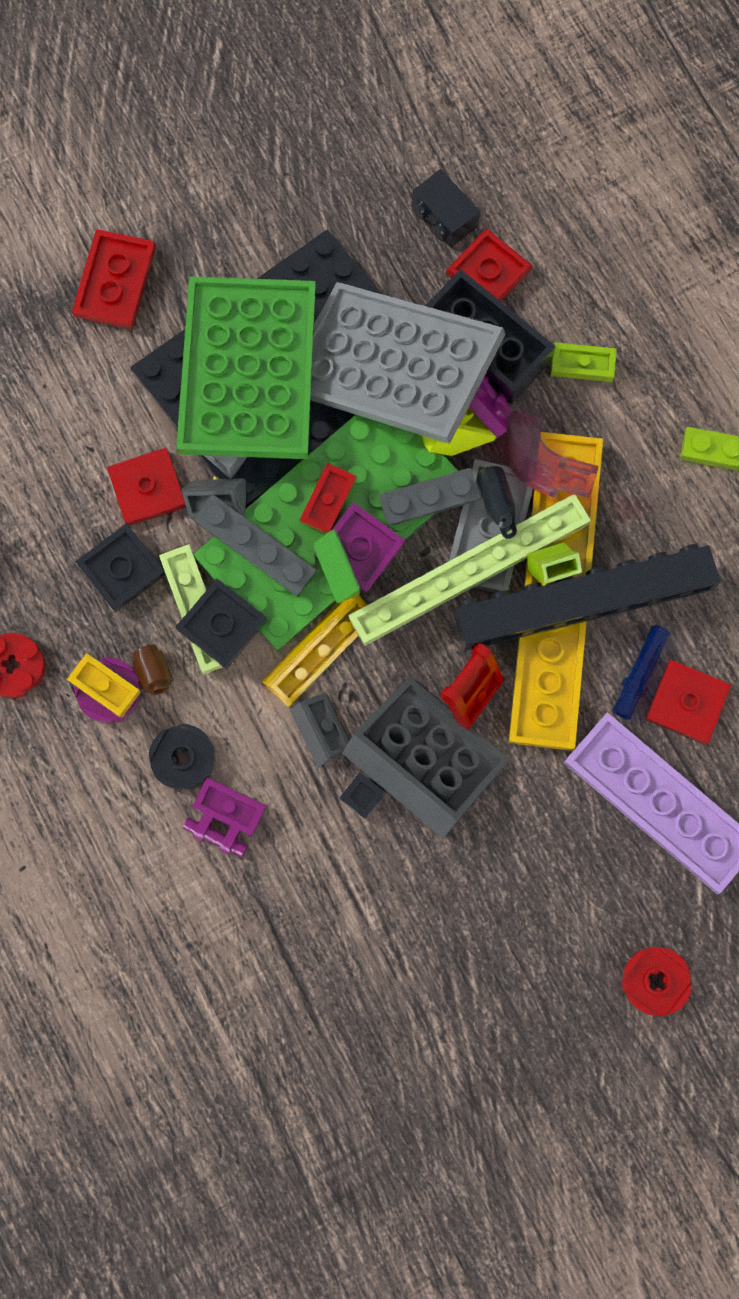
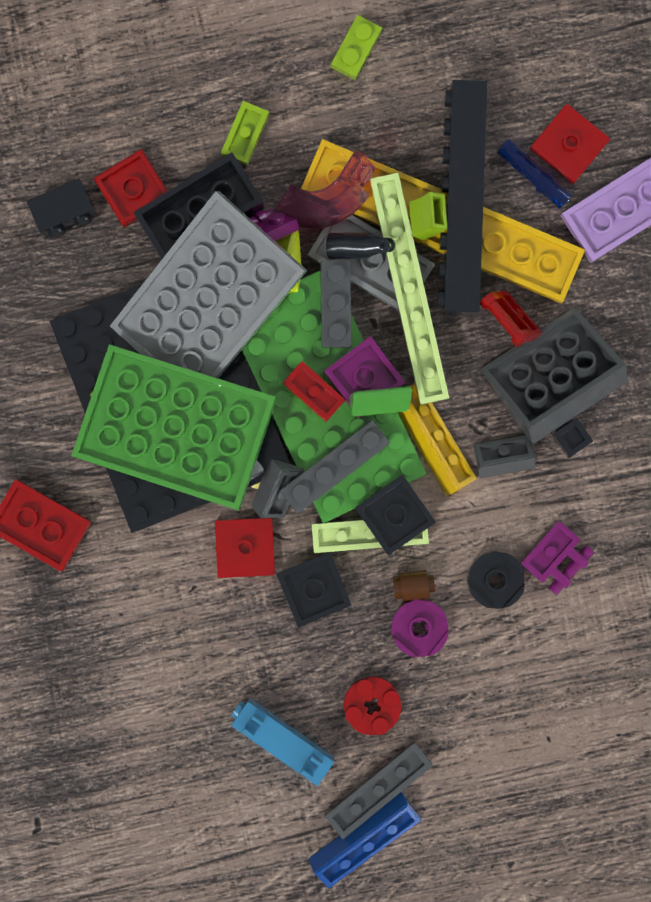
camera: 75 degrees left, 10 degrees up
yellow plate [67,653,141,719] -> none

